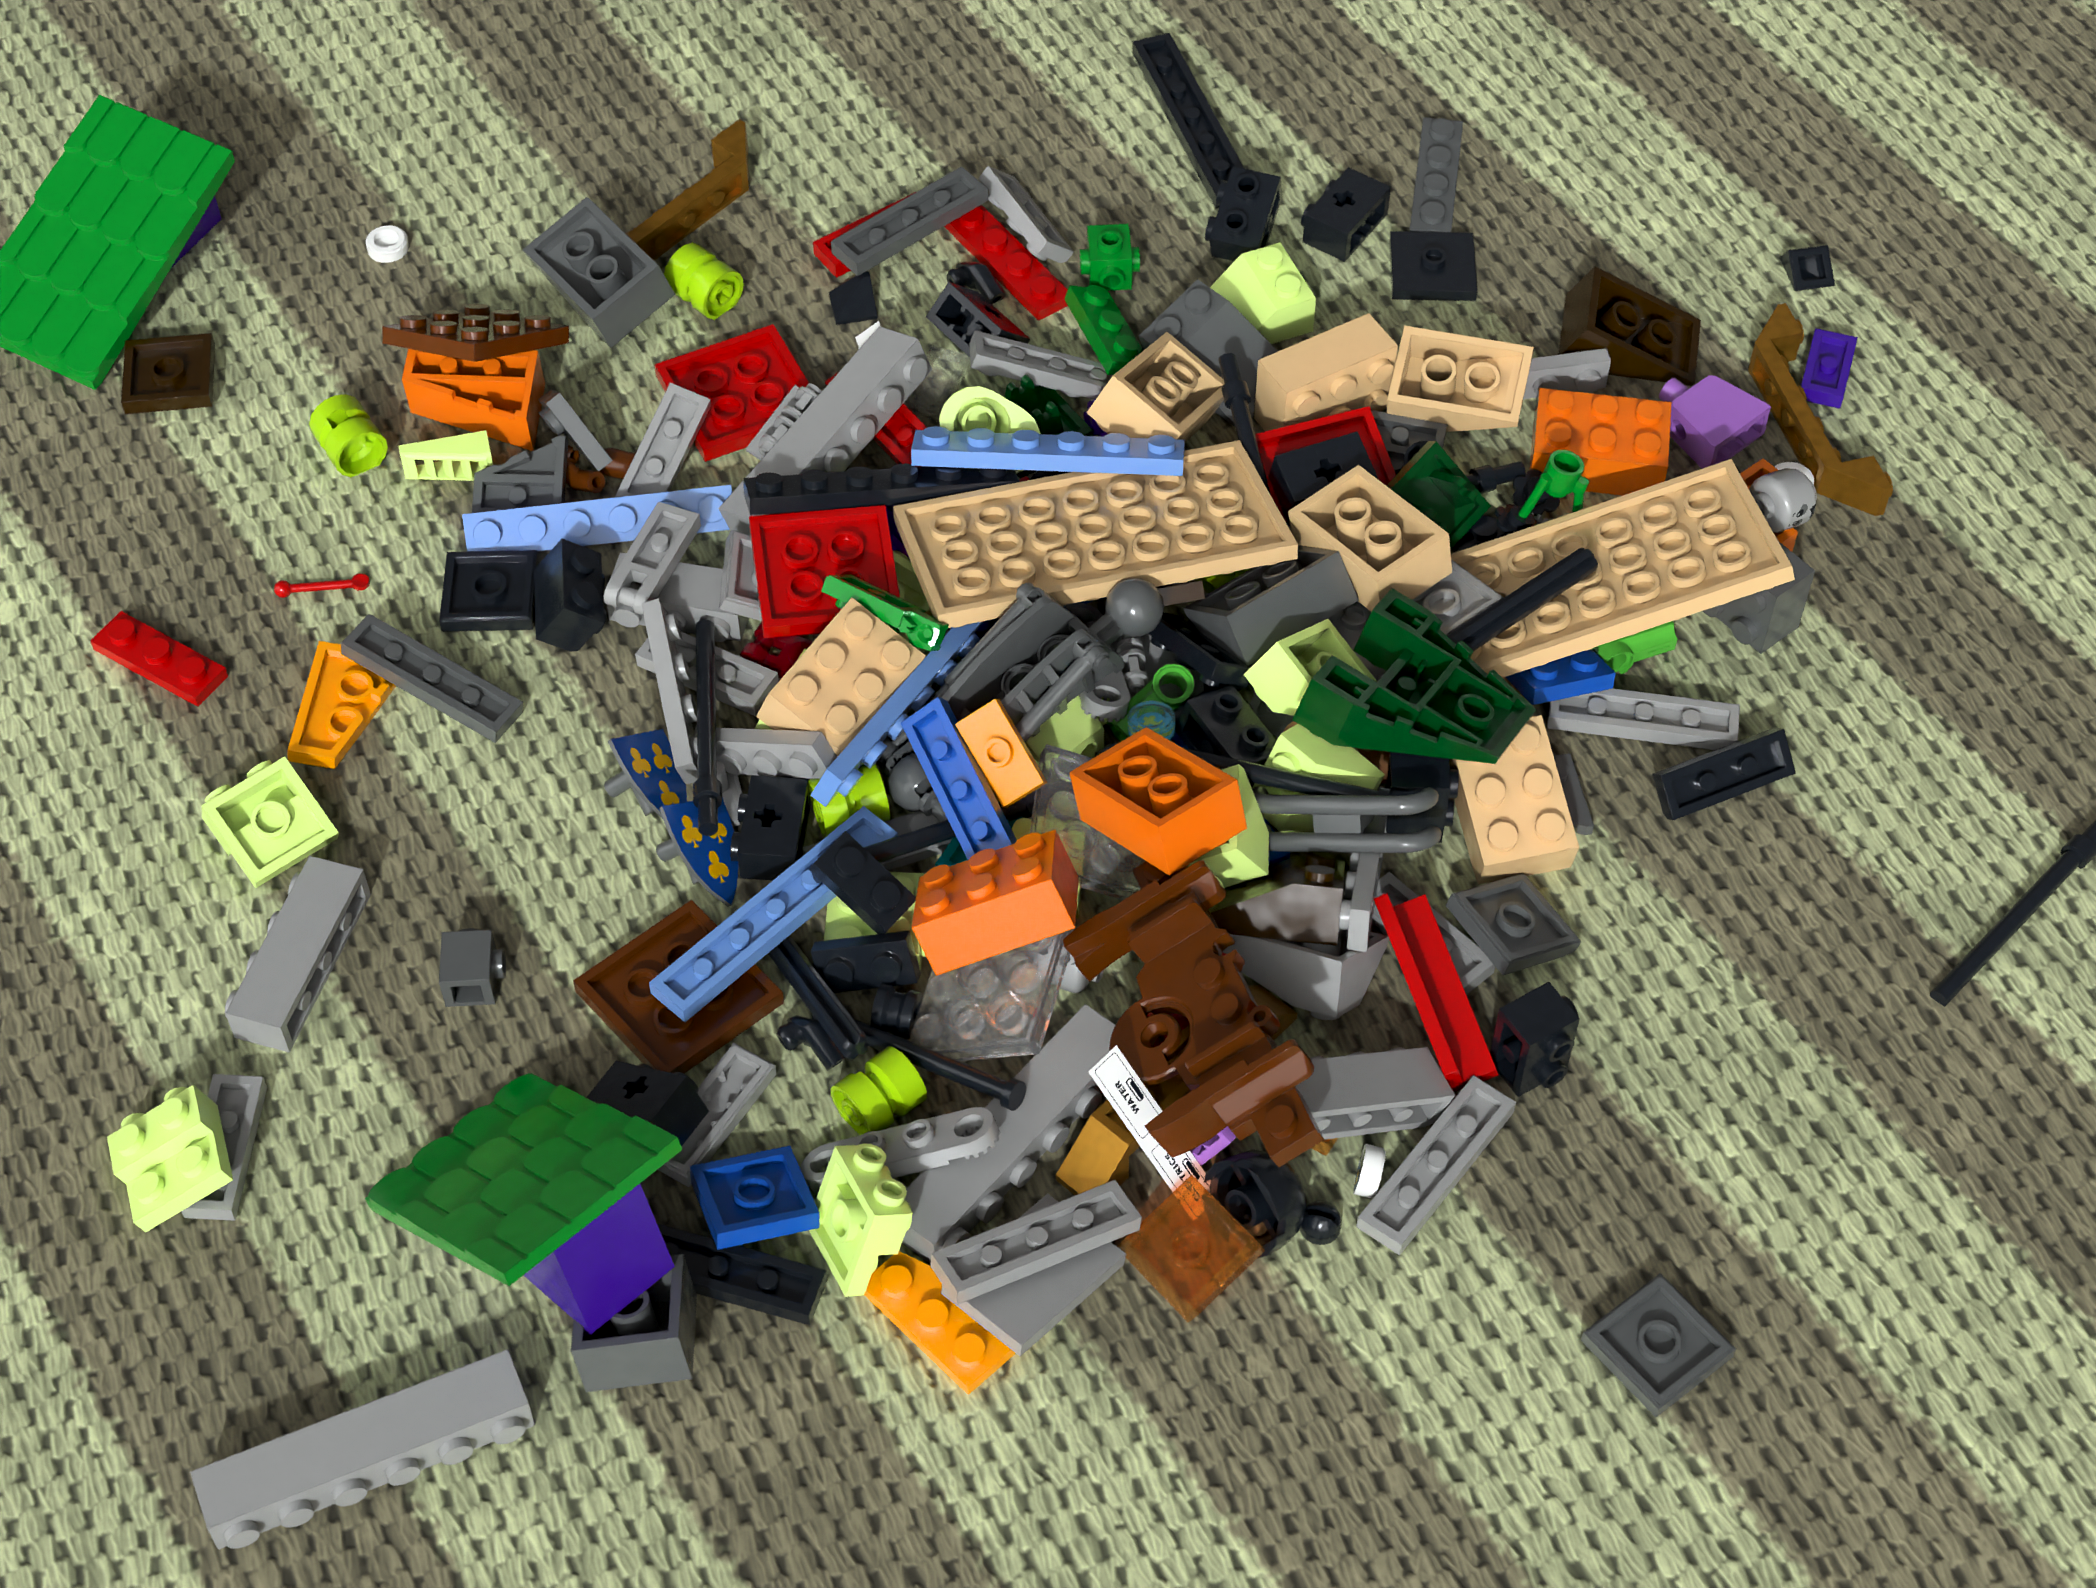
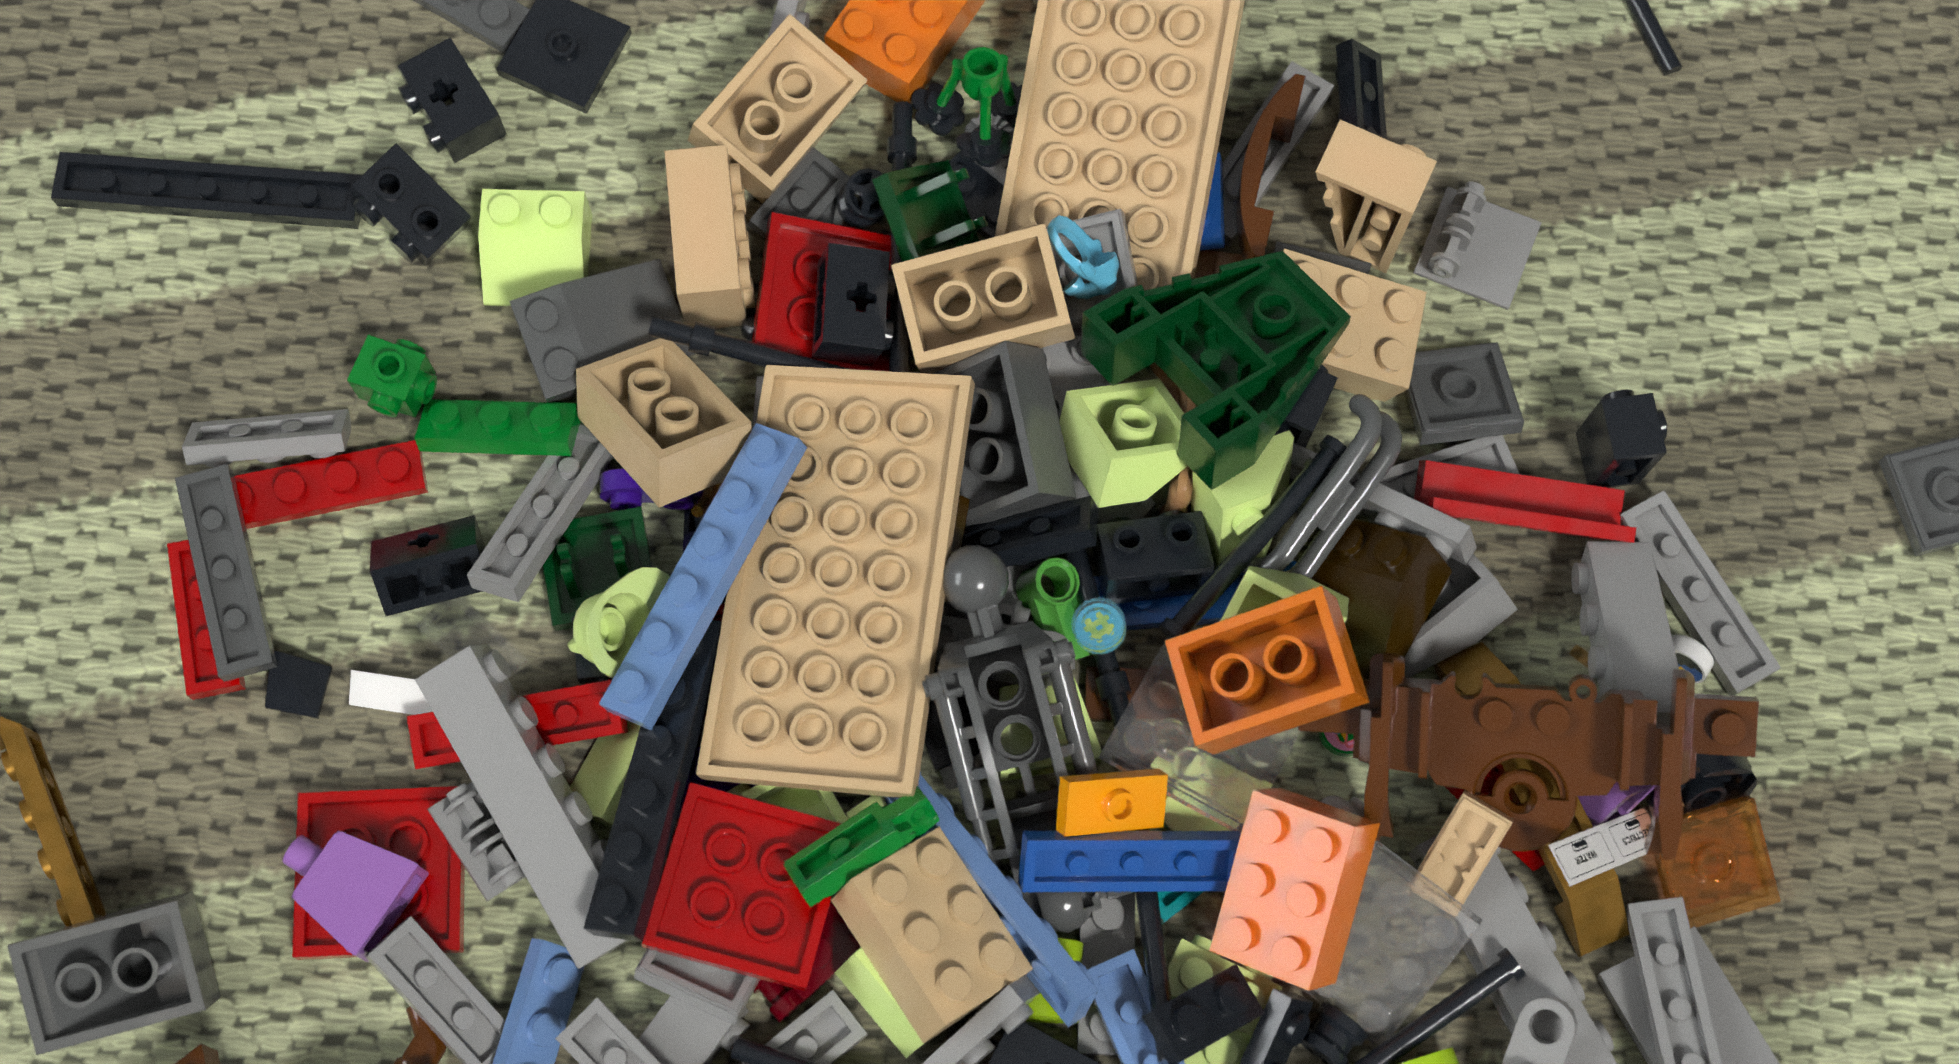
camera: 70 degrees left, 20 degrees up
lime wheel [664,243,744,320] -> none
black arm [946,262,1006,304] -> none
black axle [1447,548,1598,651] -> none
none -> medium lavender torso [283,831,429,962]
none -> medium azure piece [1047,215,1119,299]
none -> reddish brown slope [1236,74,1305,260]
none -> tan wedge [1315,120,1437,273]
none -> tan plate [1407,790,1514,916]
none -> light grey hinge [1413,181,1542,310]

